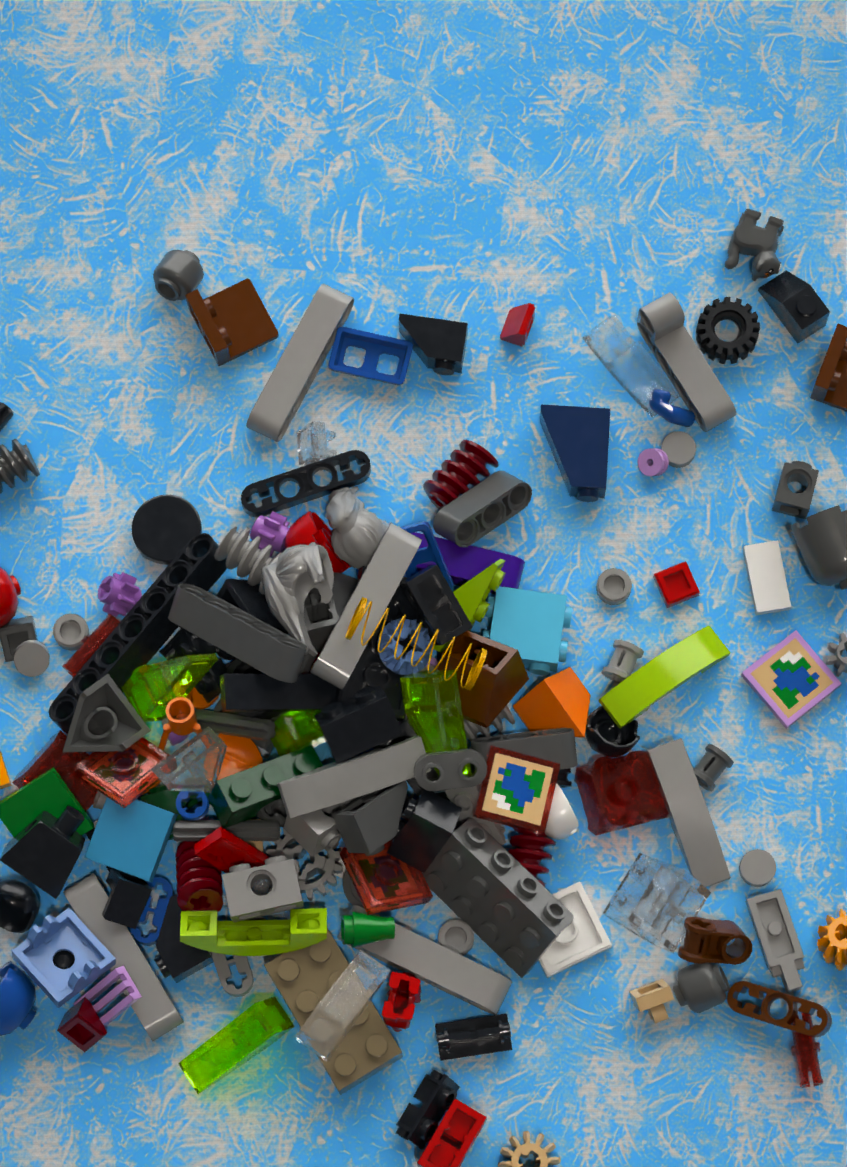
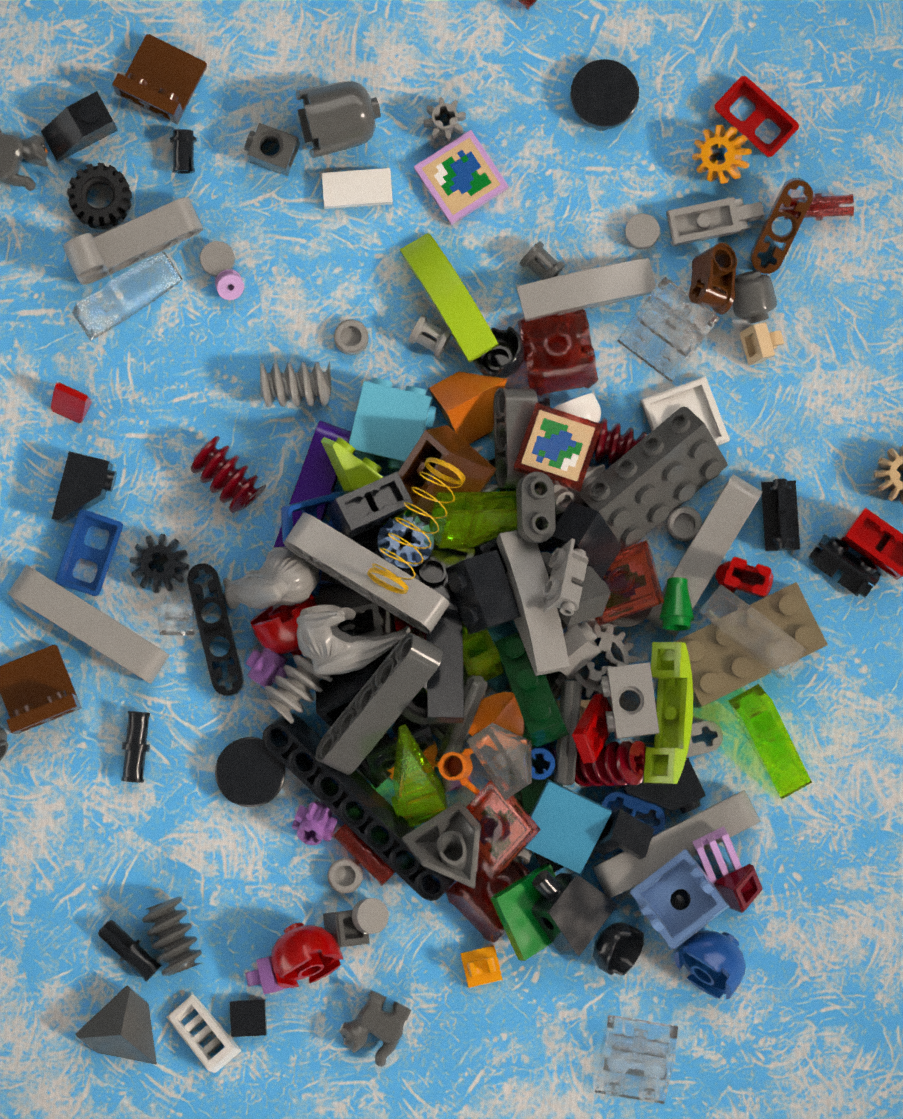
camera: 85 degrees left, 10 degrees up
dark grey beam [433,471,532,547] -> none
dark blue slope [540,404,610,502] -> none
blue arm [649,389,695,427] -> none
red tile [653,561,700,608] -> none
none -> black pin [121,711,150,783]
none -> black gear [130,534,190,594]
none -> black pin [170,129,197,174]
none -> light grey piece [260,362,331,407]
none -> light grey hinge [543,538,588,616]

